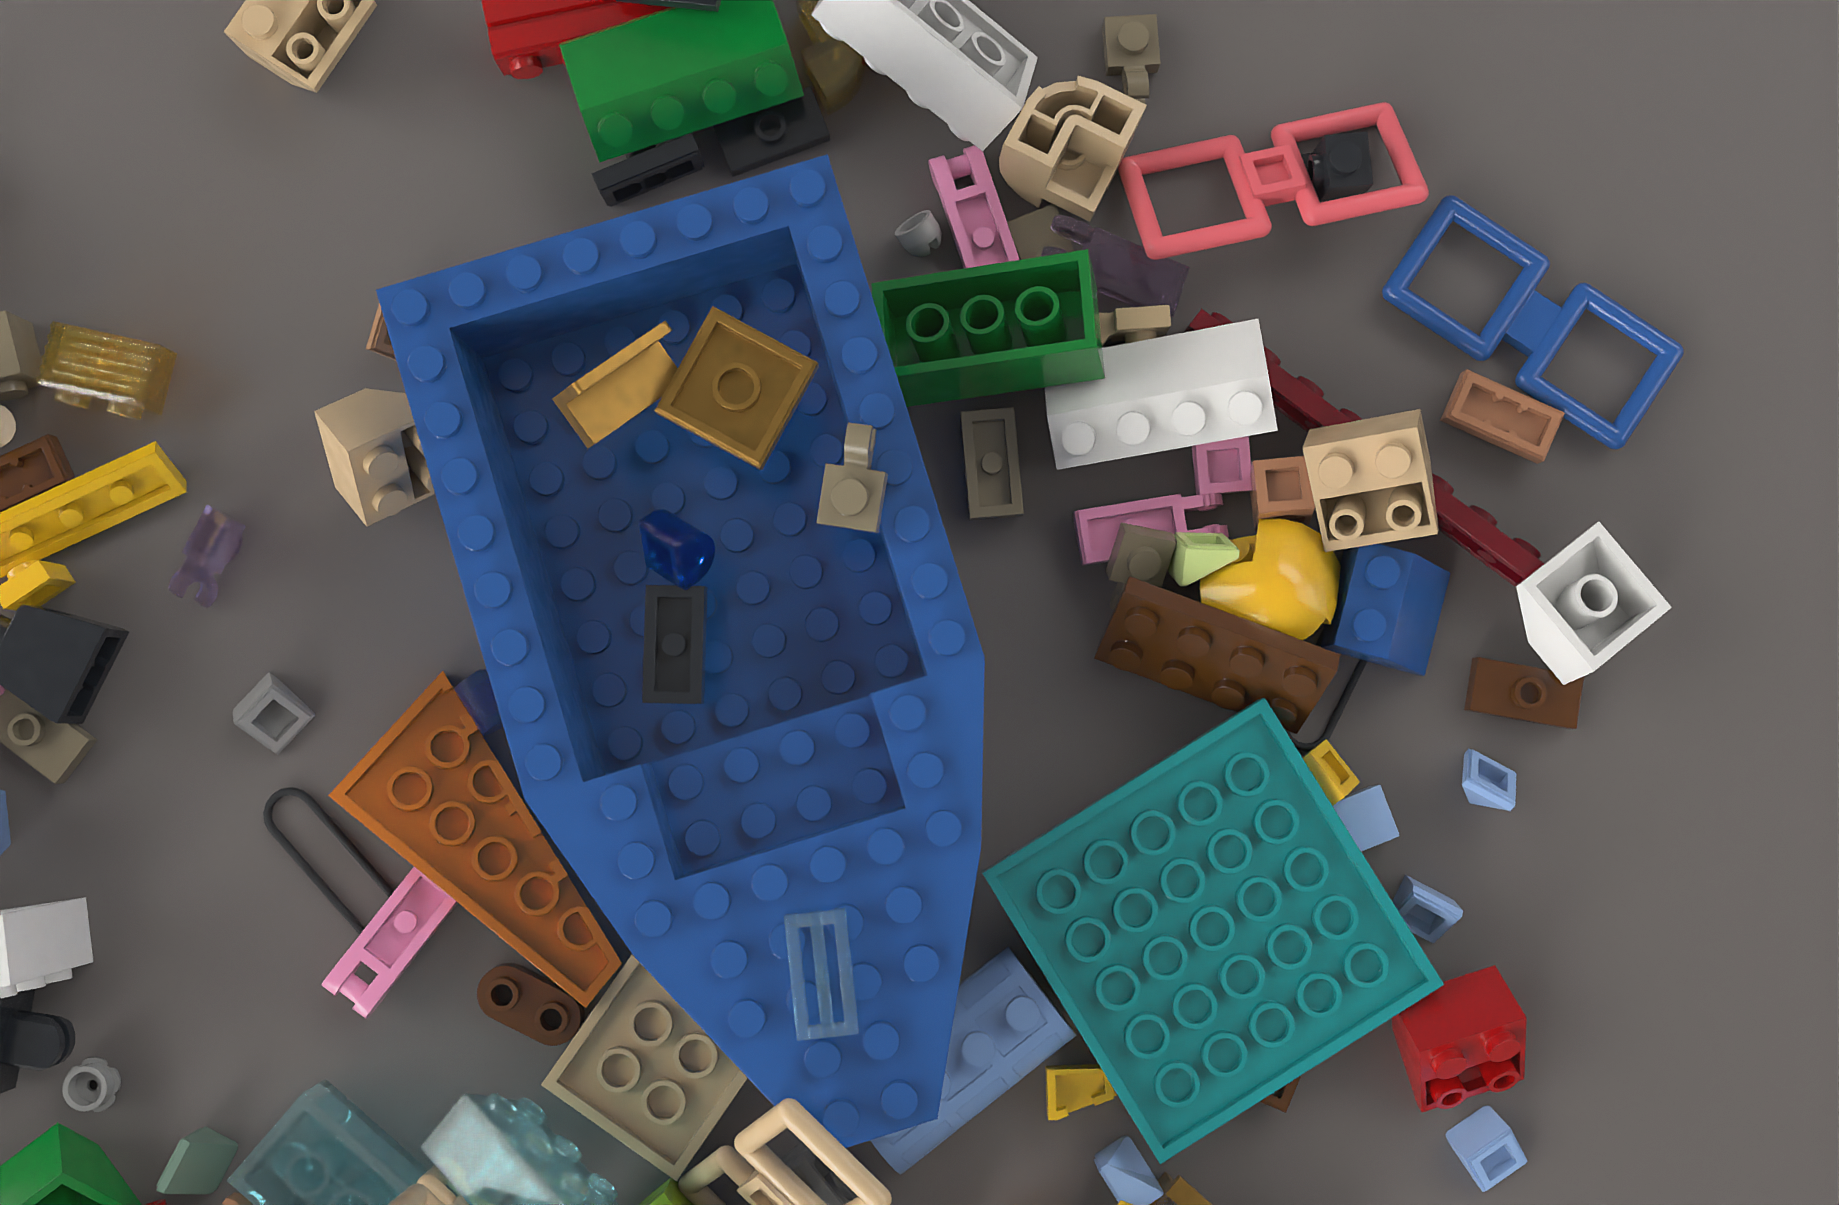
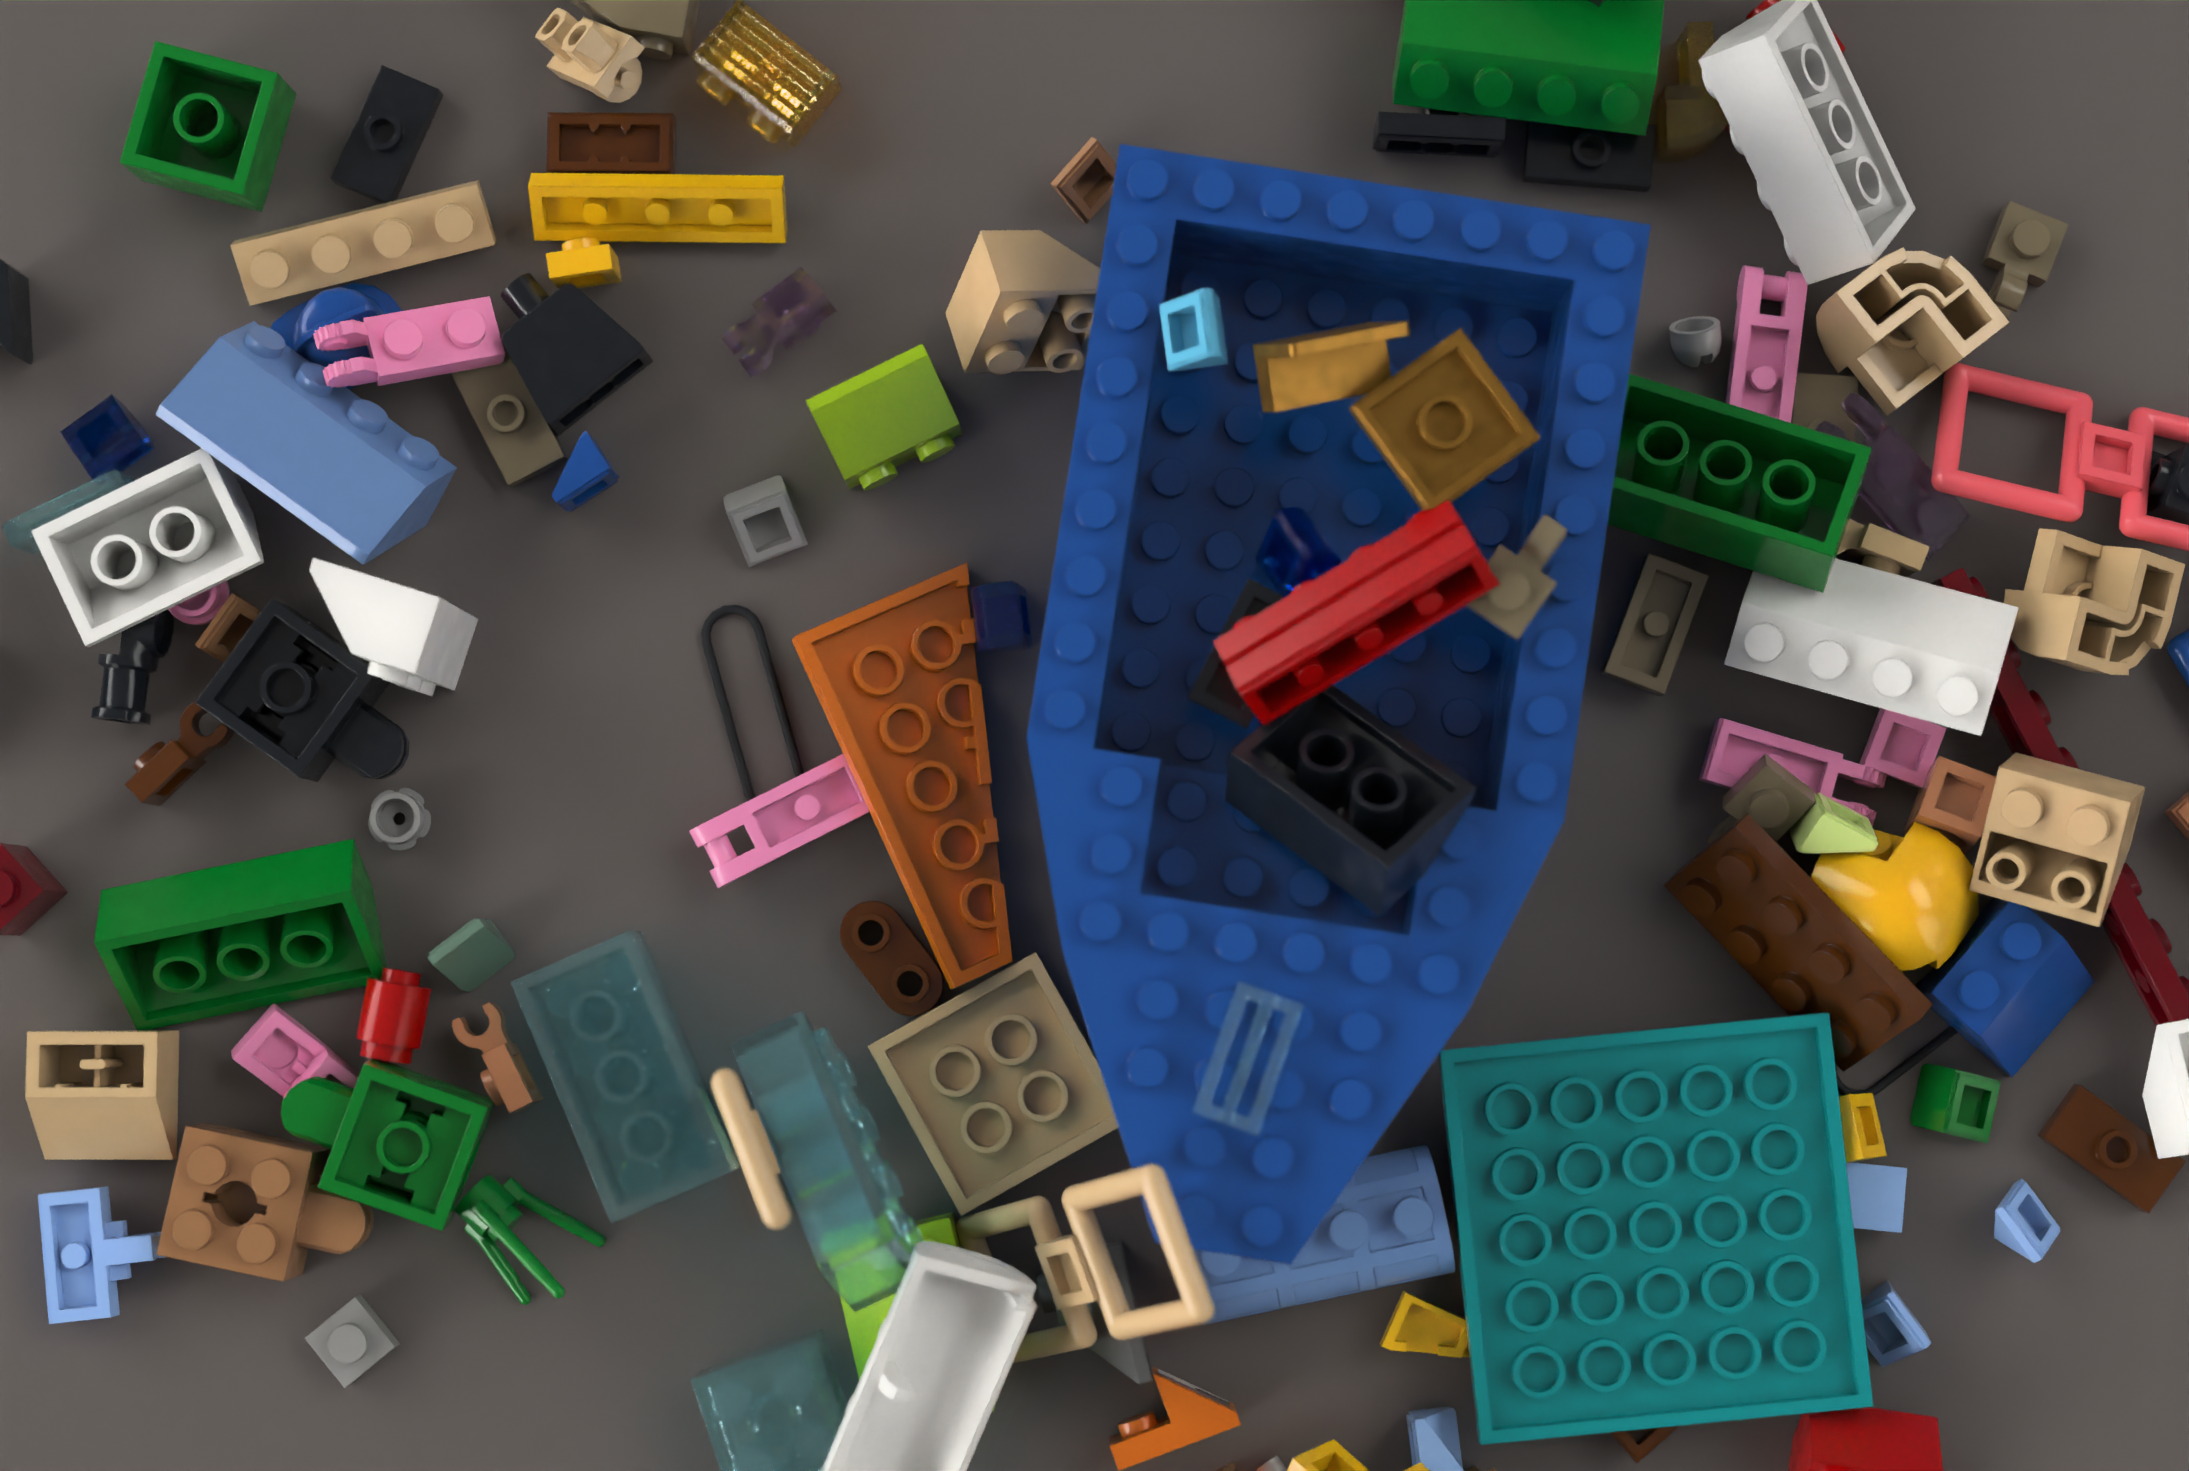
camera: 35 degrees right, 0 degrees up
none -> blue slope [551,430,620,512]
none -> lime slope [805,343,962,491]
none -> medium azure slope [1159,288,1228,371]
none -> red brick [1213,499,1500,726]
none -> black slope [1225,685,1476,916]
none -> green slope [1910,1063,2001,1144]
none -> tan brick [2004,528,2185,675]

